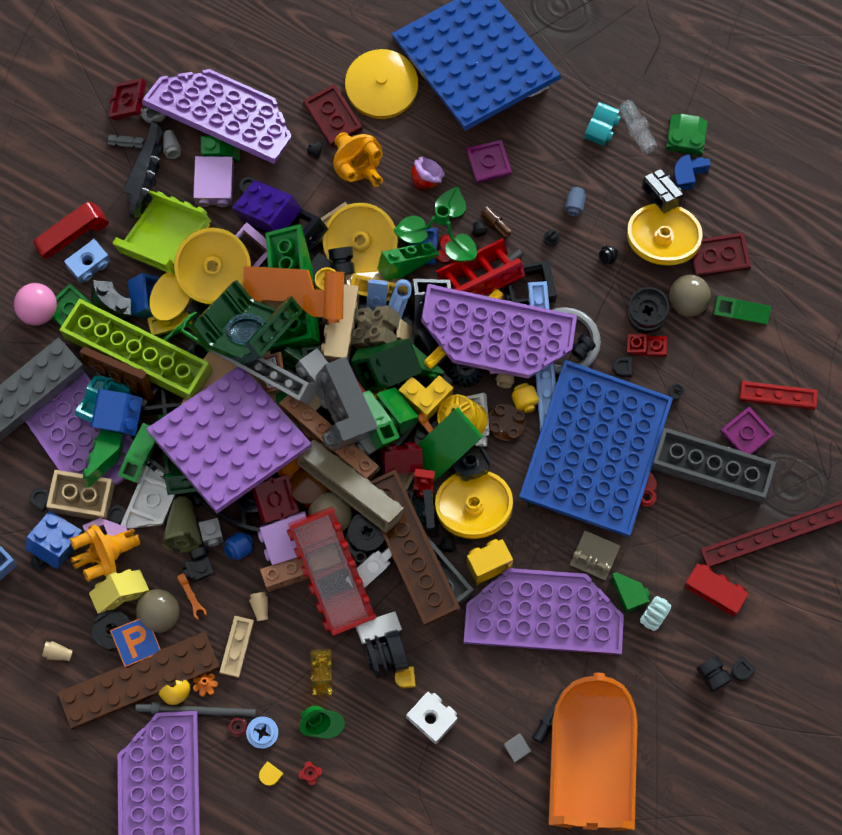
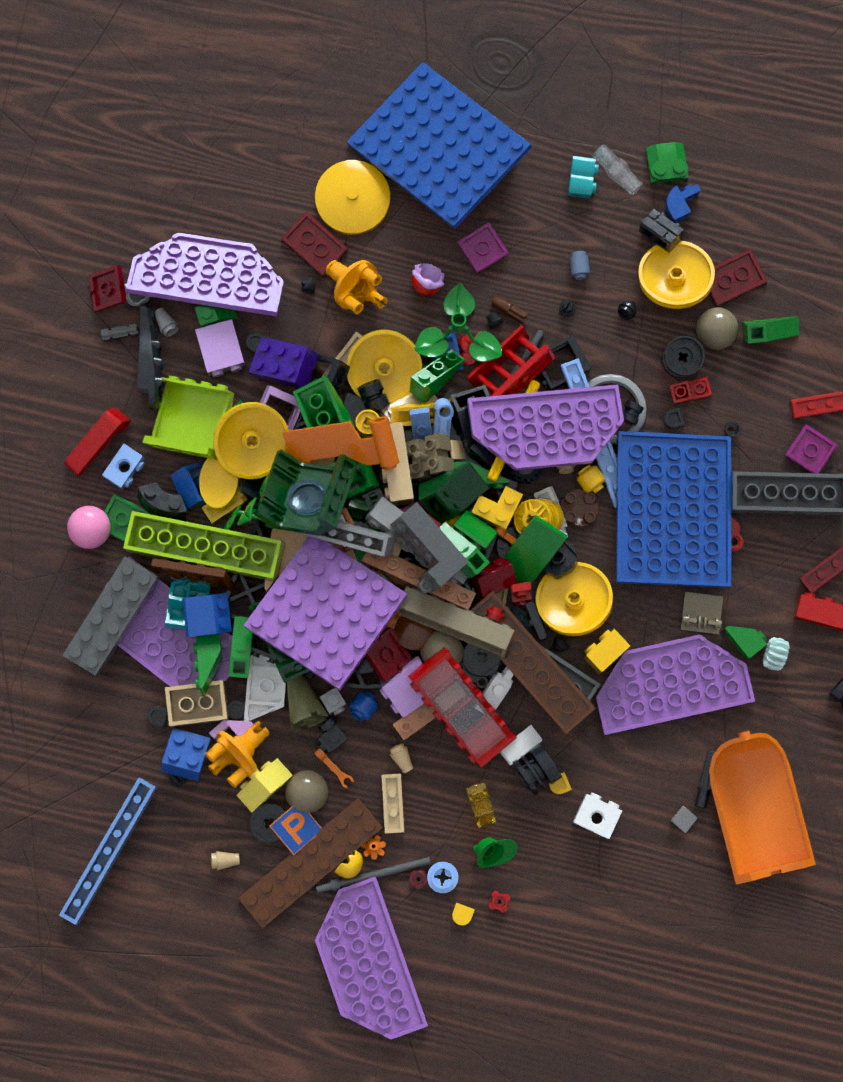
camera: 20 degrees left, 10 degrees up
none -> red plate [486,606,505,622]

